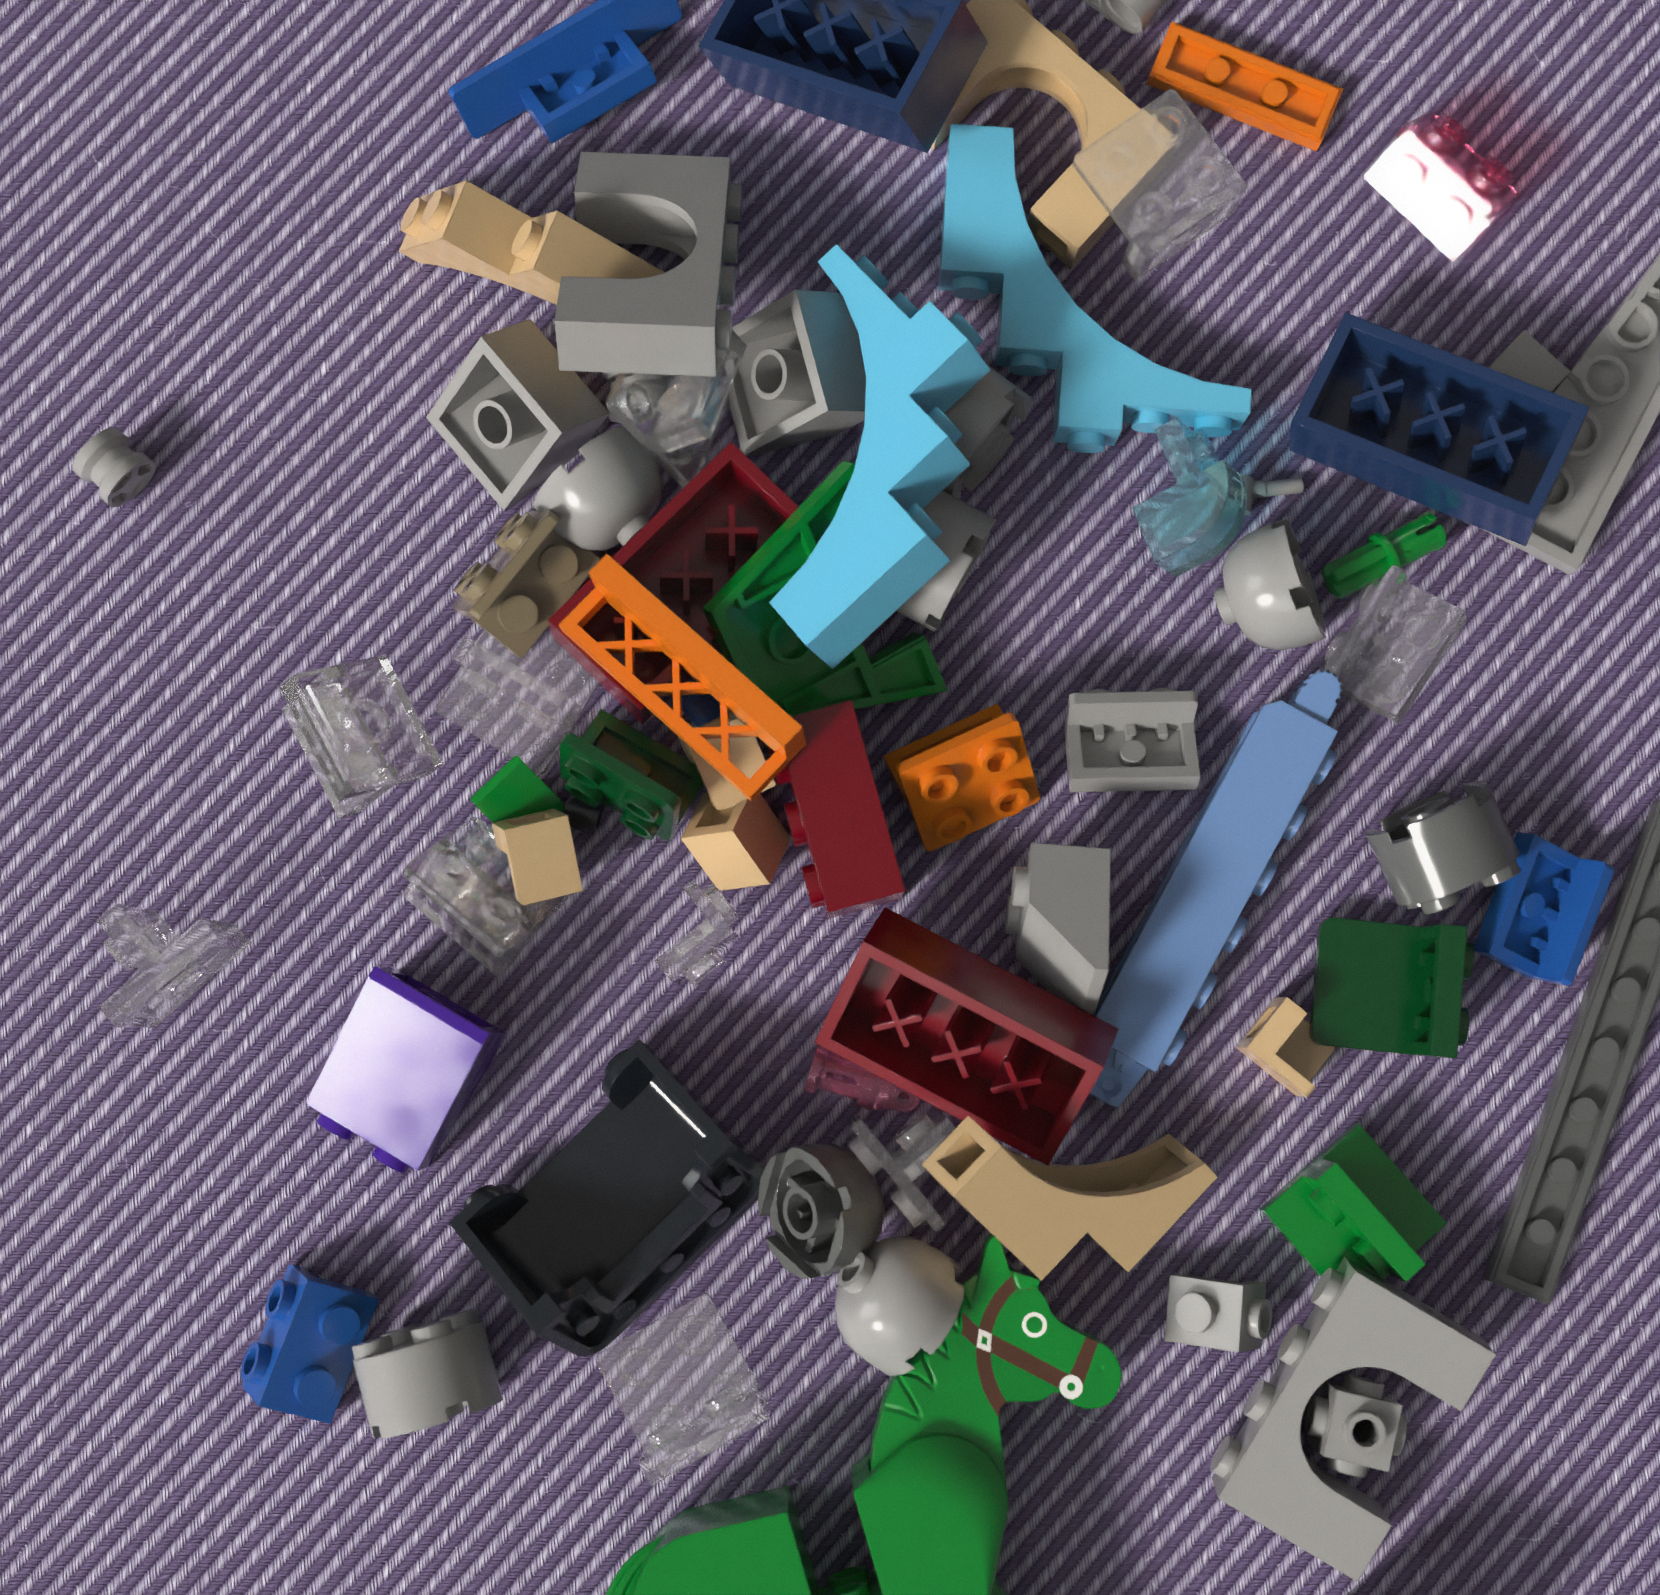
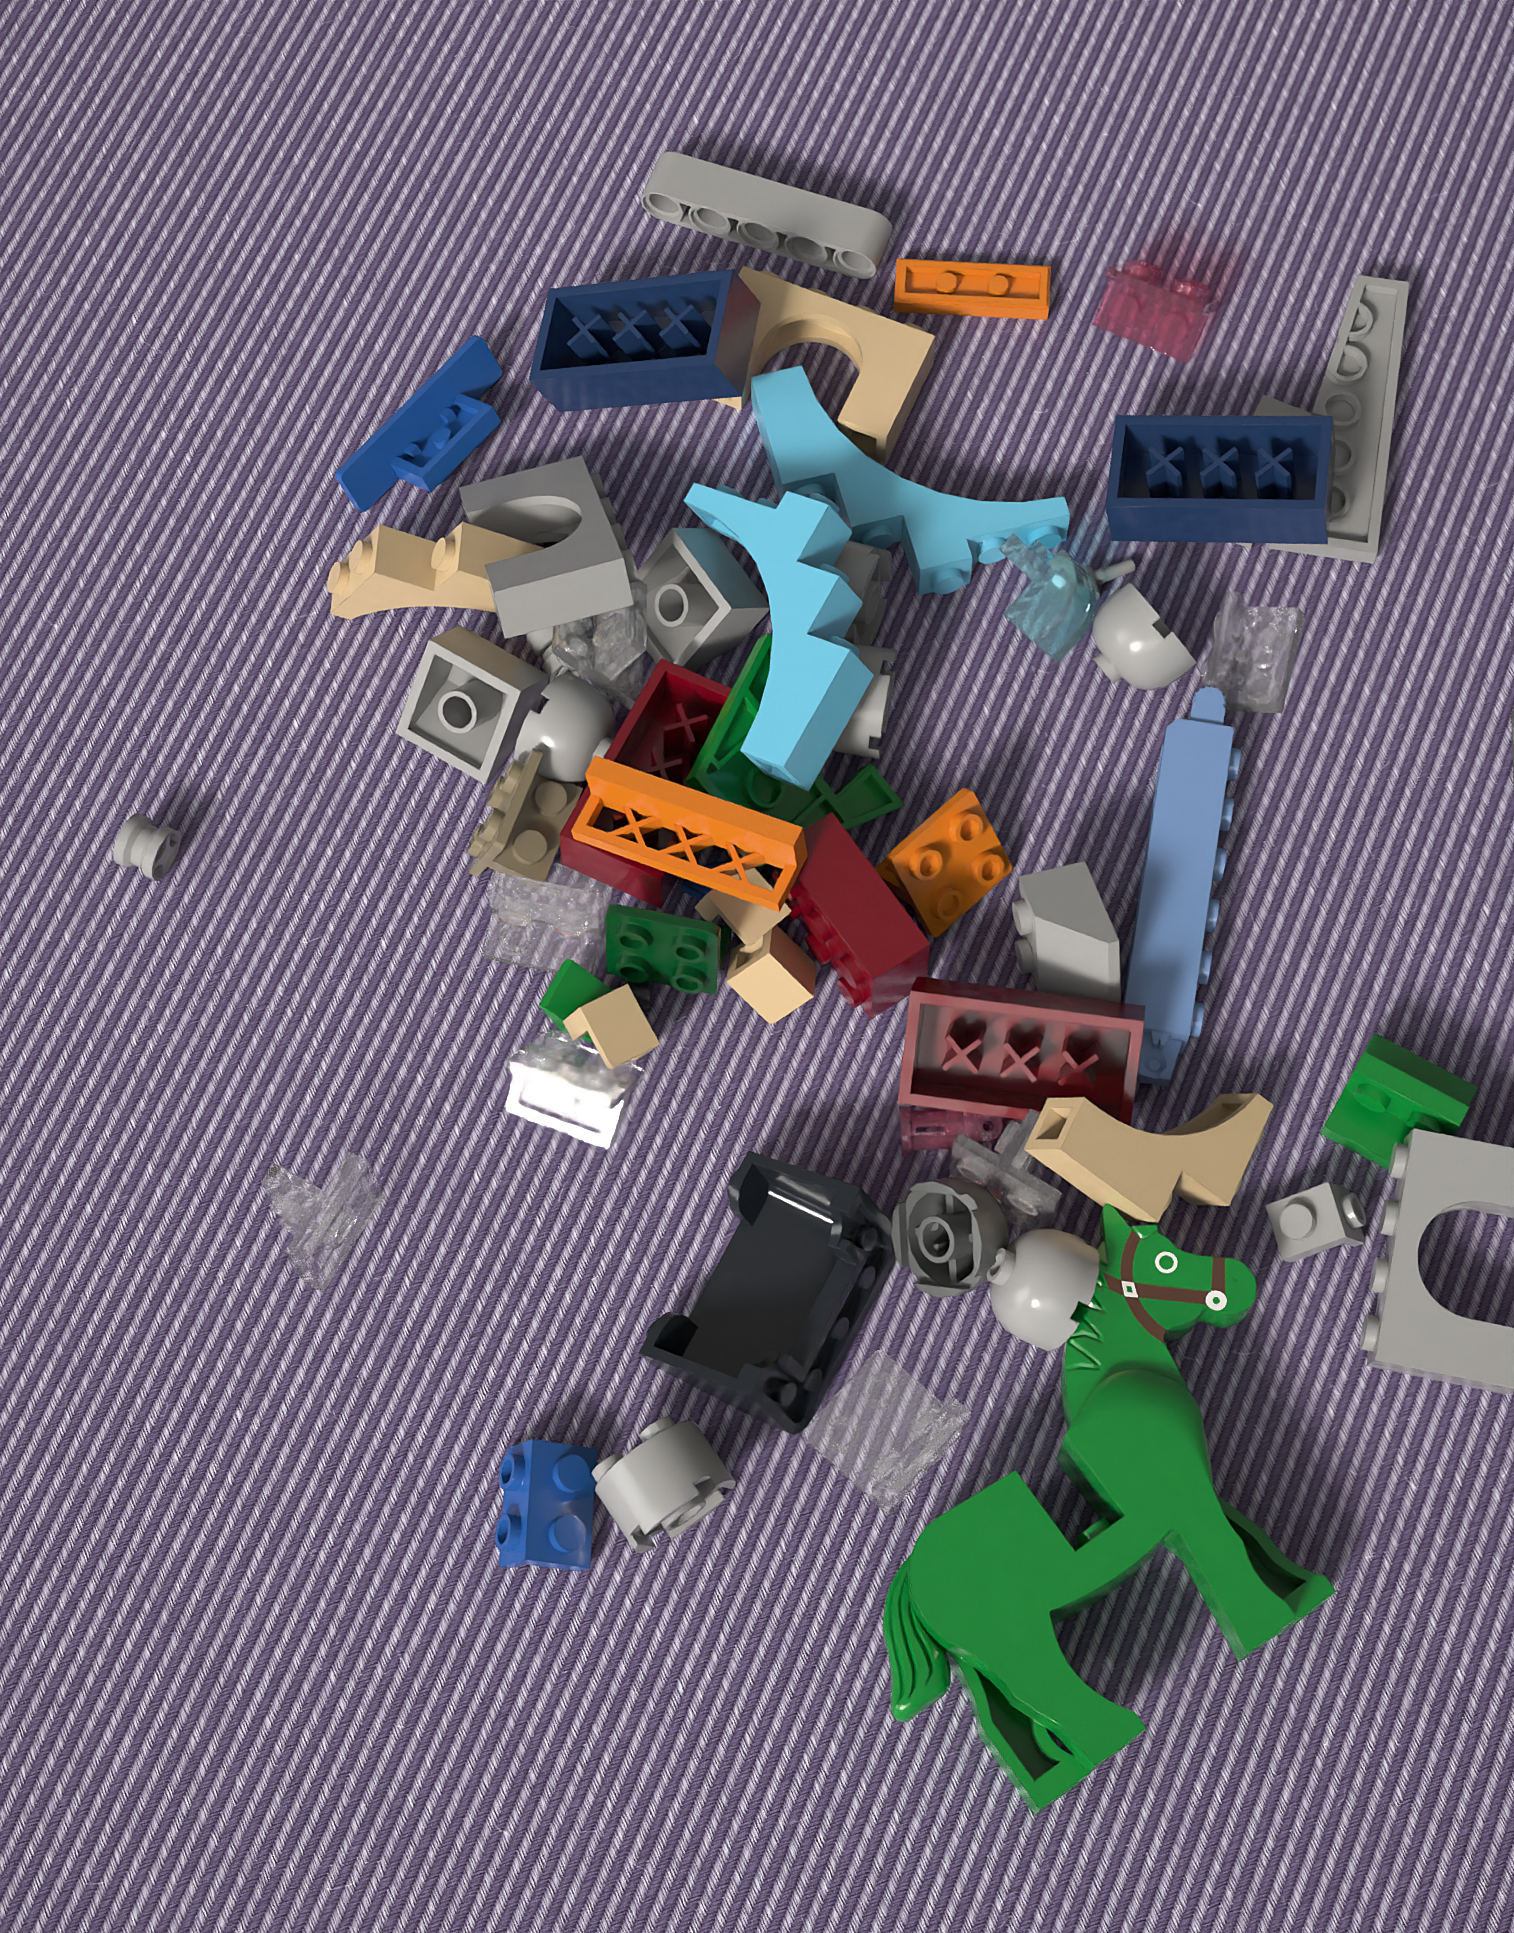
camera: 15 degrees left, 15 degrees down
clear bracket [279,655,444,819] -> none
slope [306,966,508,1174] -> none
clear bracket [654,880,740,986] -> none
light grey bracket [1064,688,1200,792] -> none
clear bracket [1073,89,1248,282] -> none
tan panel [1236,997,1335,1097] -> none
light grey brick [1304,1374,1407,1477] -> none
dark green bracket [1309,917,1474,1058] -> none
green axle [1321,512,1447,599] -> none
dark grey brick [1365,780,1521,915] -> none
blue bracket [1473,832,1614,986] -> none

